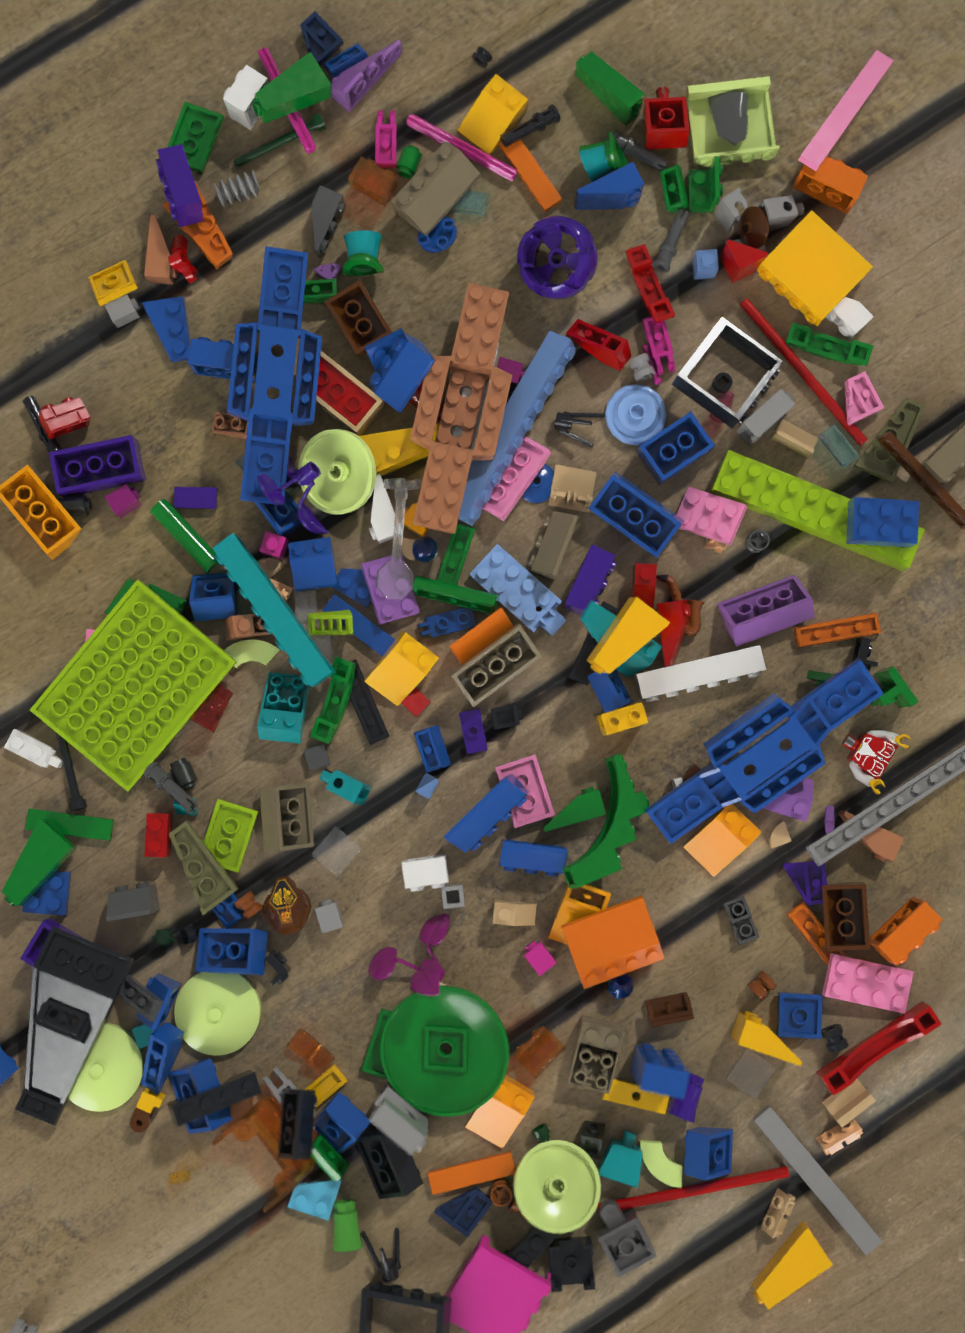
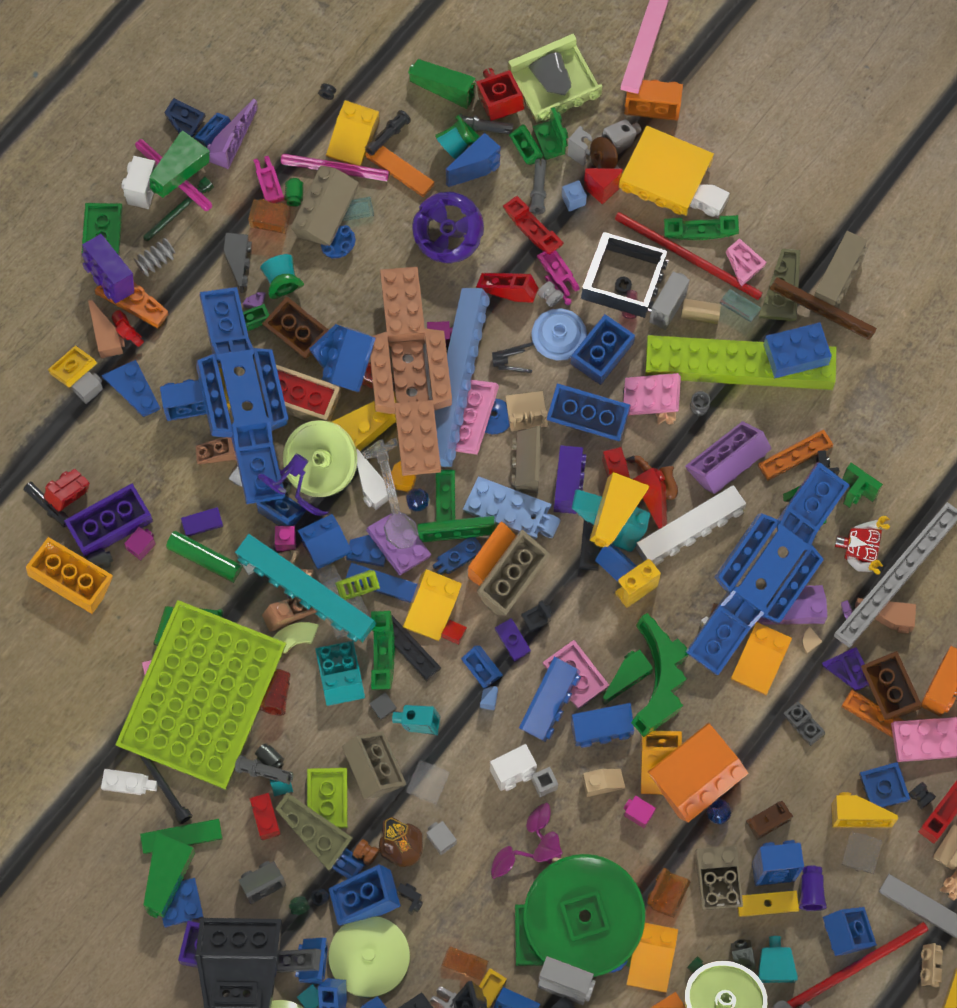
camera: 15 degrees left, 15 degrees down
blue slope [189,572,238,621] -> none
yellowish green tile [639,1140,682,1188] -> none
dark orange wheel [747,970,777,1001] -> none

